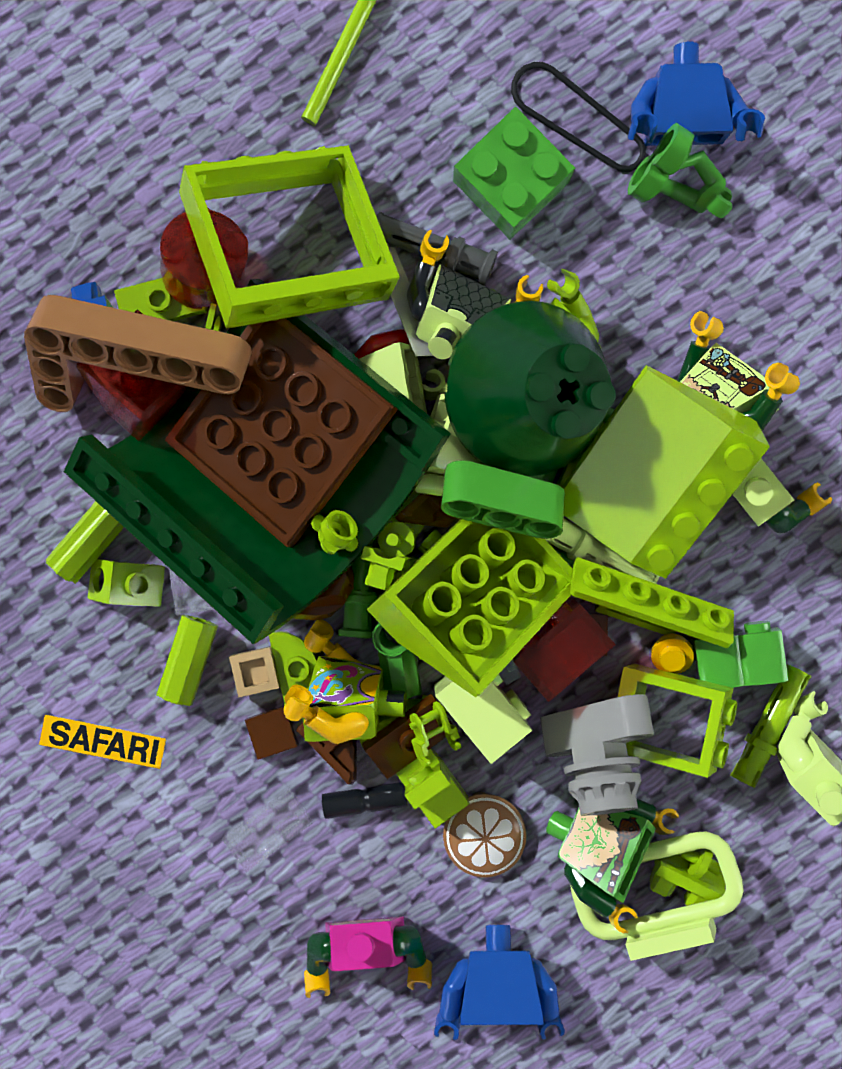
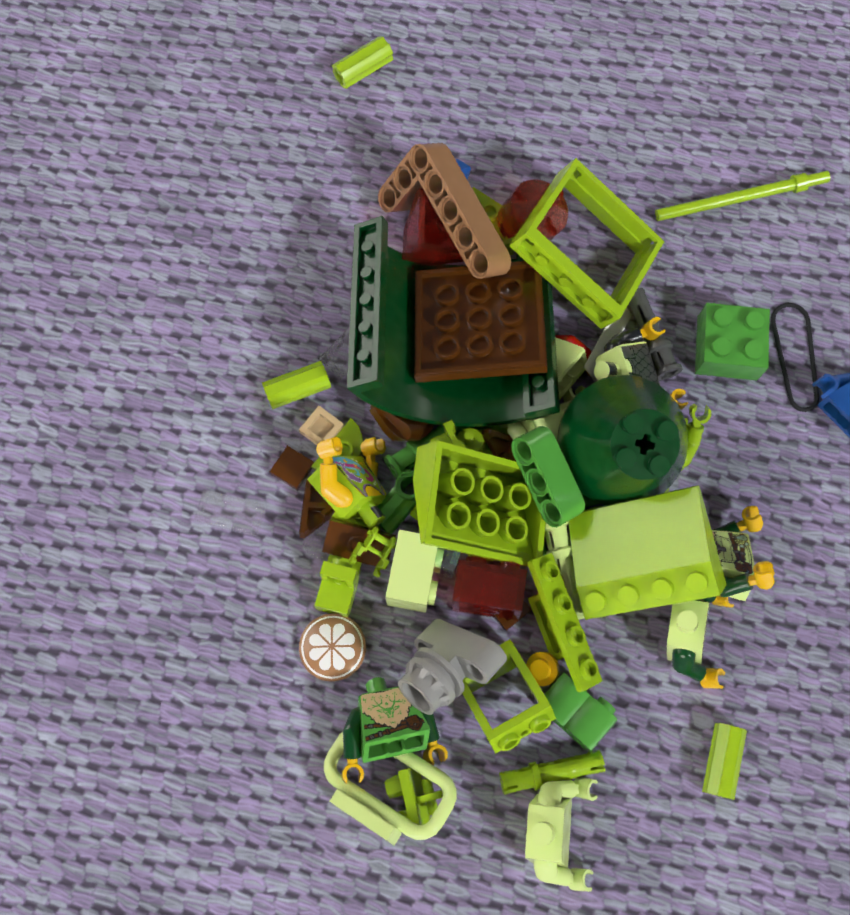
camera: 45 degrees right, 15 degrees down
sticker [39,714,166,769] -> none
lime axle [45,501,124,584] -> none
lime bracket [88,559,165,607] -> none
torso [304,916,432,998] -> none
lime plate [311,510,358,554] -> none
black piece [322,782,408,819] -> none
blue torso [434,925,565,1040] -> none
bright green piece [627,123,732,218] -> none

